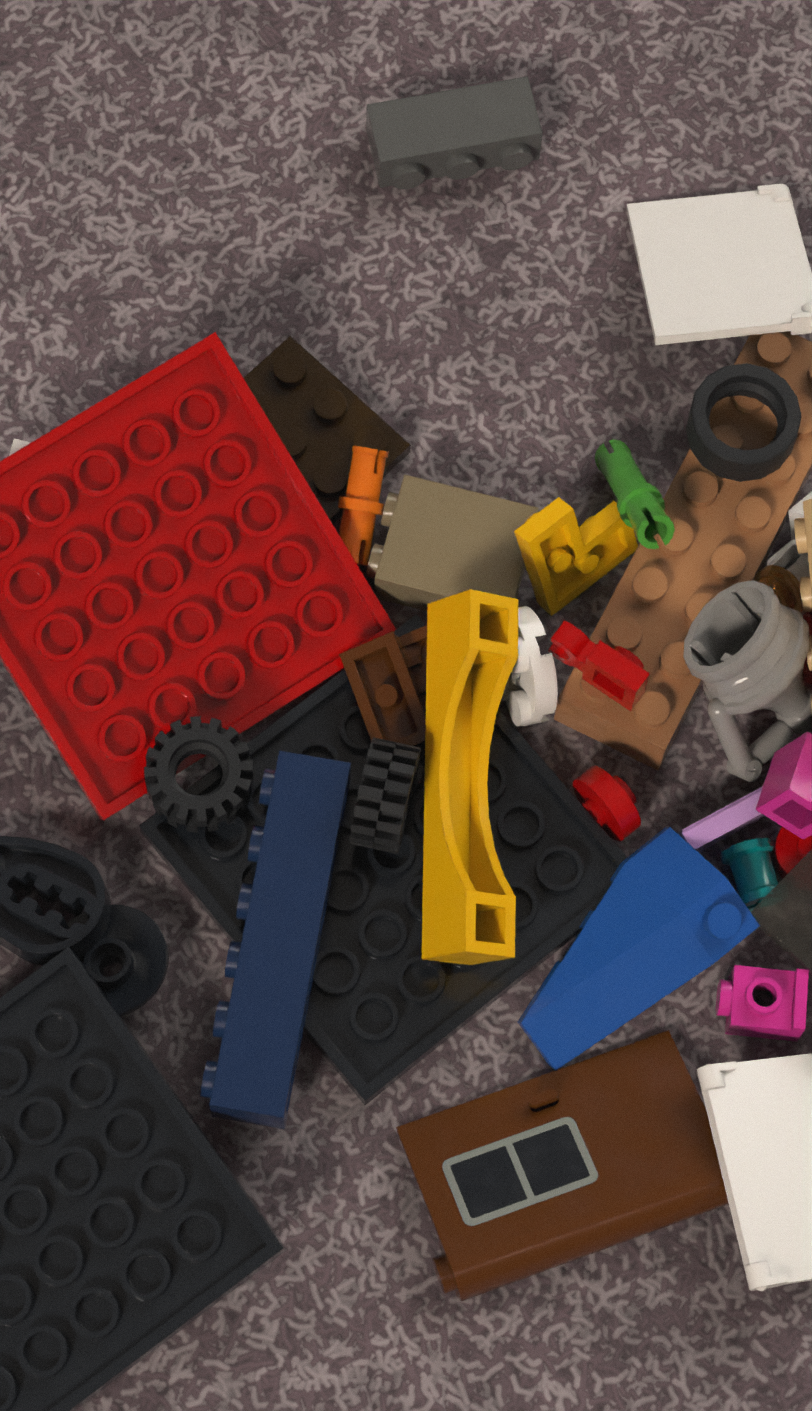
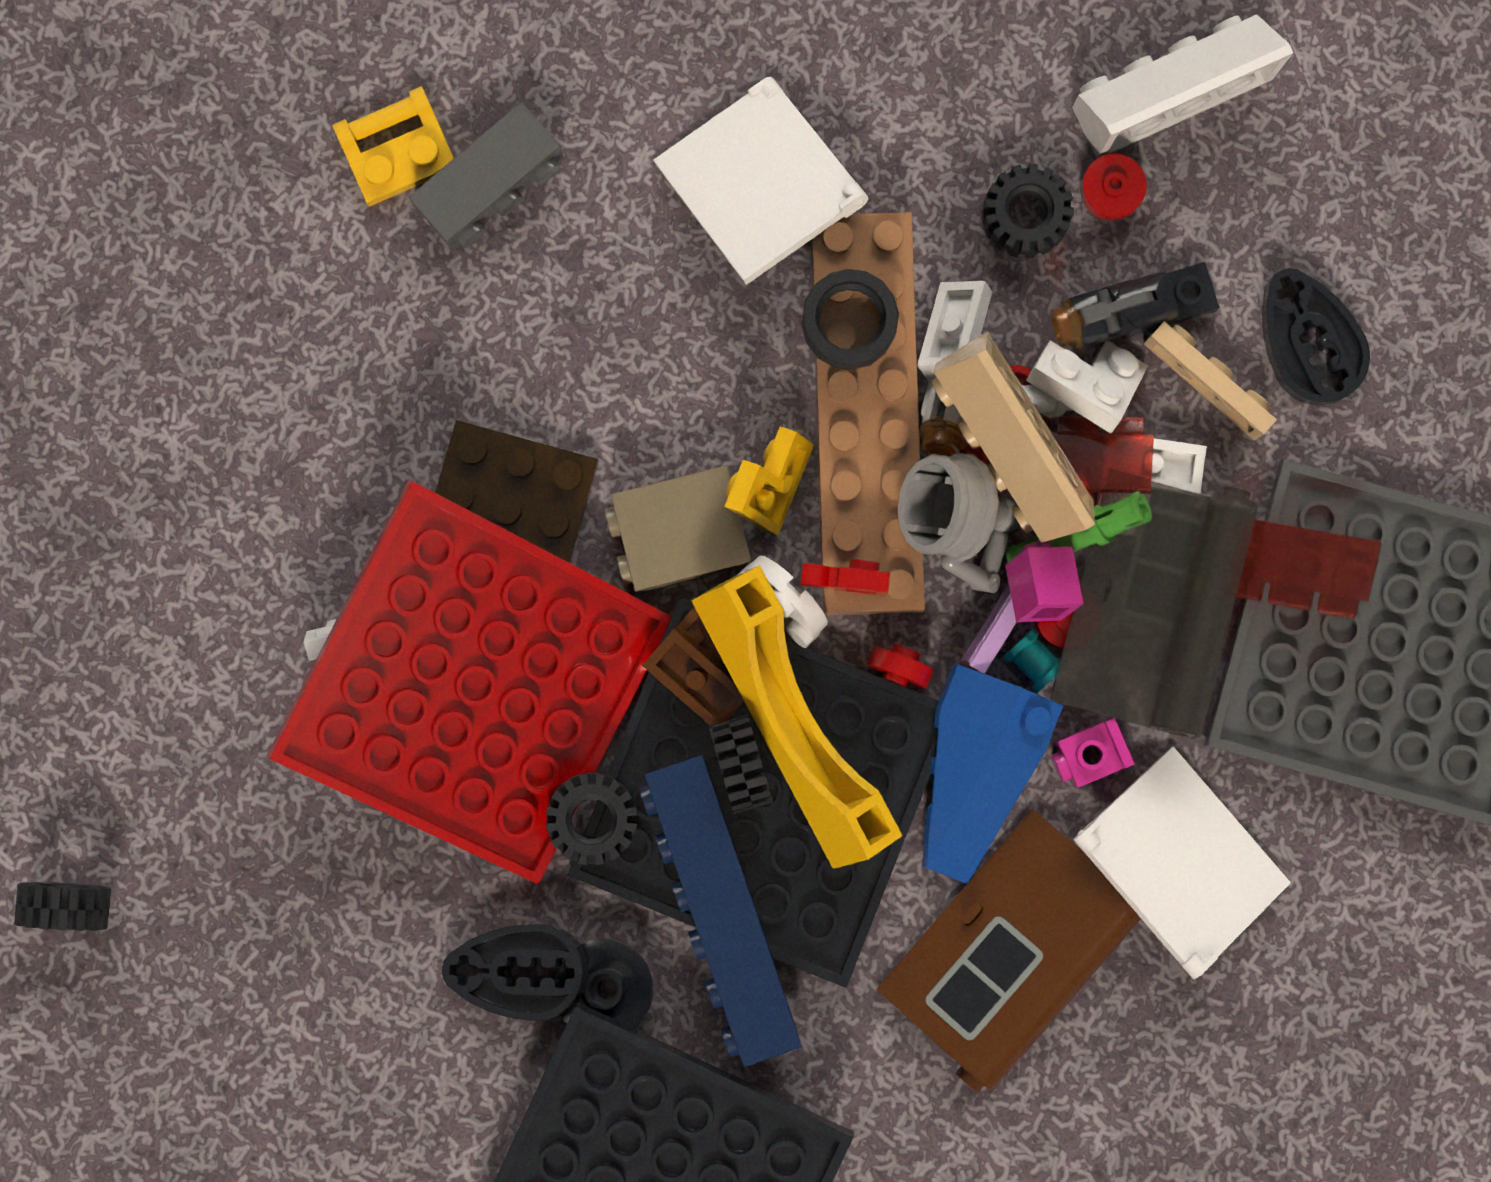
camera: 25 degrees left, 15 degrees up
orange pin [338,446,389,566] -> none
bright green pin [595,440,675,549] -> none
none -> yellow plate [332,86,454,207]

